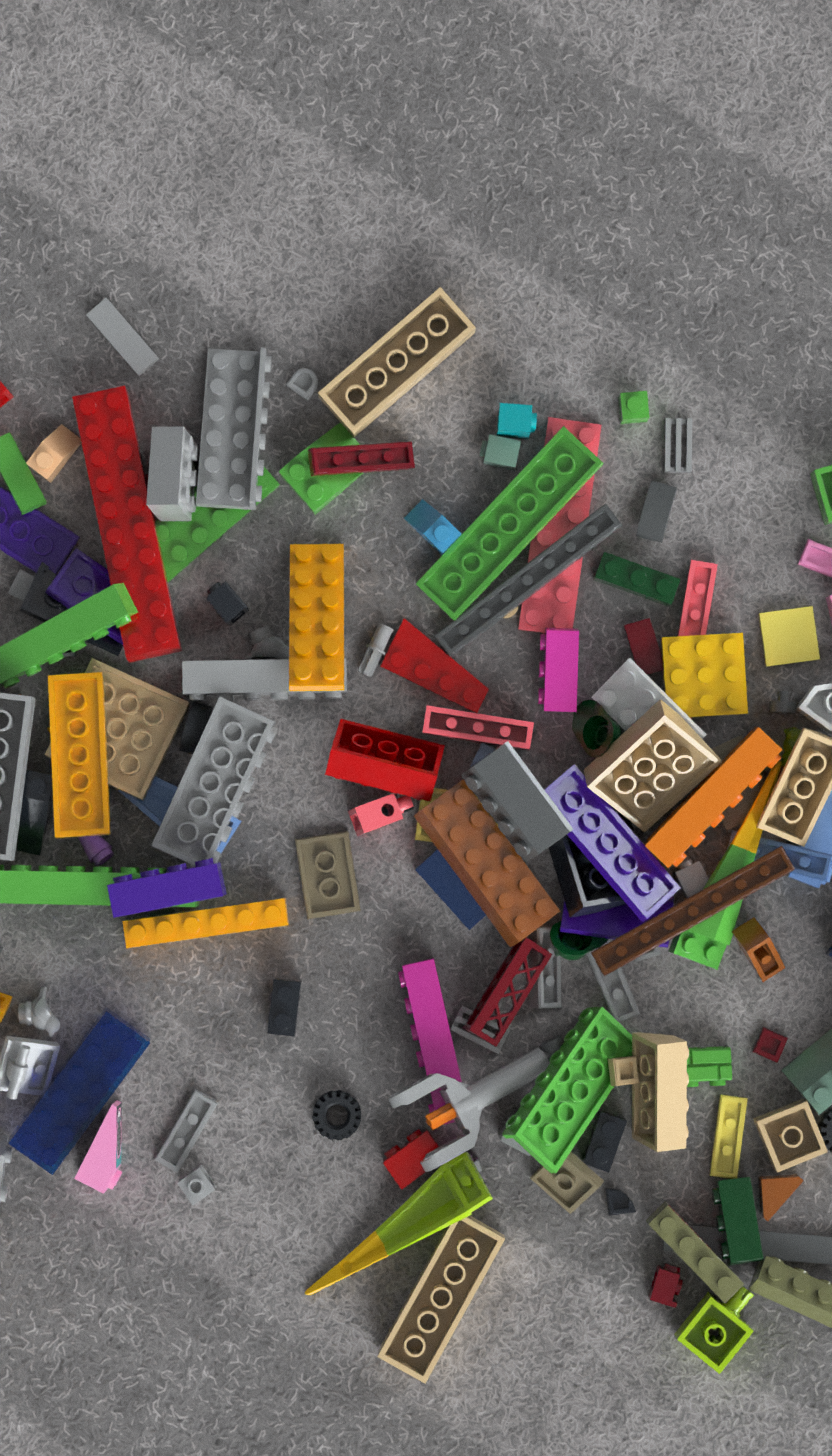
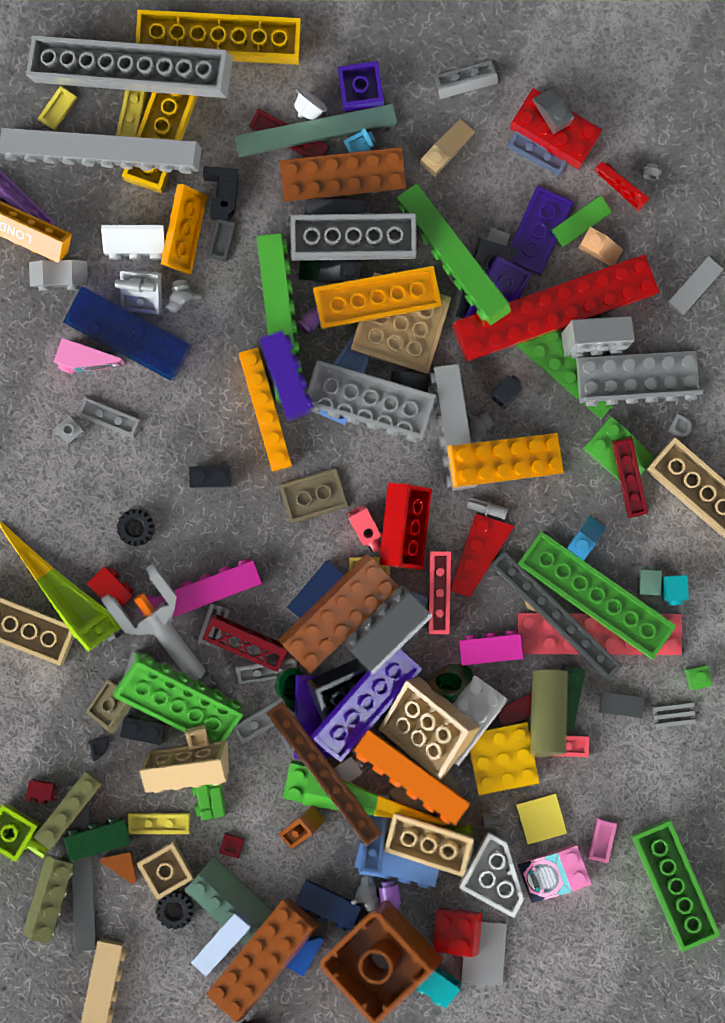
camera: 80 degrees right, 0 degrees up
none -> olive brick [530,670,568,757]

